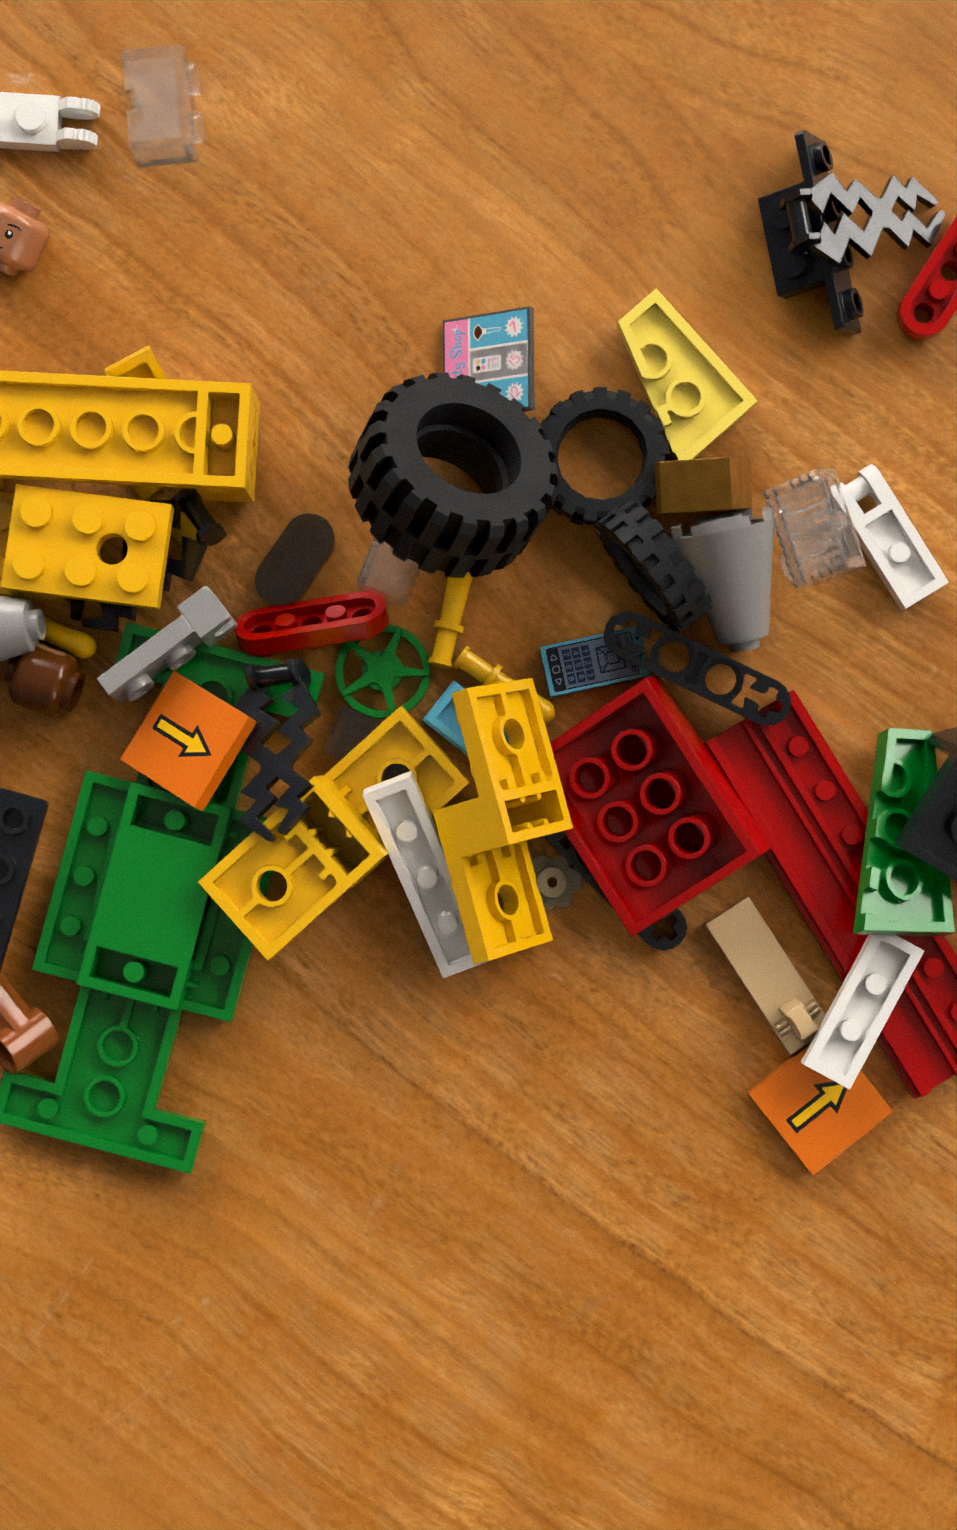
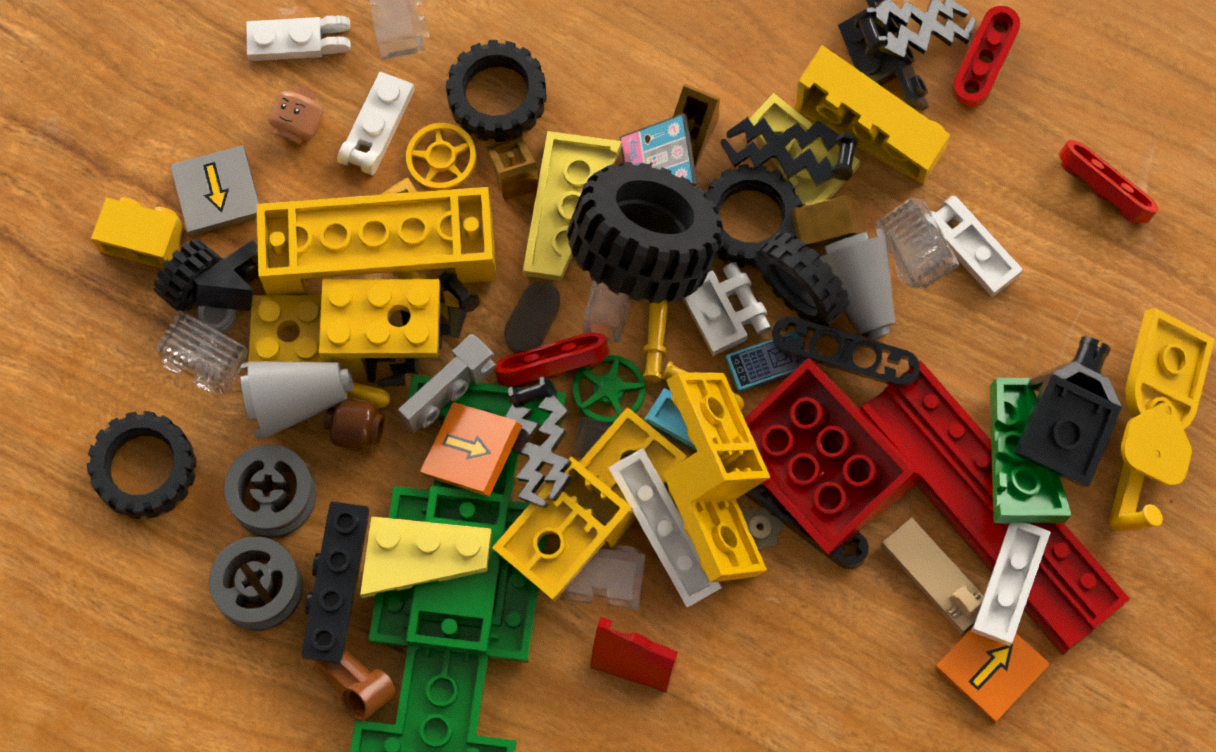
camera: 10 degrees left, 15 degrees down
none -> white plate [337,71,415,176]
none -> light yellow wing [360,516,492,598]
none -> yellow wheel [406,123,477,191]
none -> black tyre [446,40,547,142]
none -> pearl gold slope [486,137,539,200]
none -> light yellow wing [523,131,622,281]
none -> clear brick [560,546,646,610]
none -> red slope [590,617,678,693]
none -> pearl gold slope [673,84,720,166]
none -> white plate [682,262,771,356]
none -> black piece [721,117,858,187]
none -> yellow wedge [795,45,950,185]

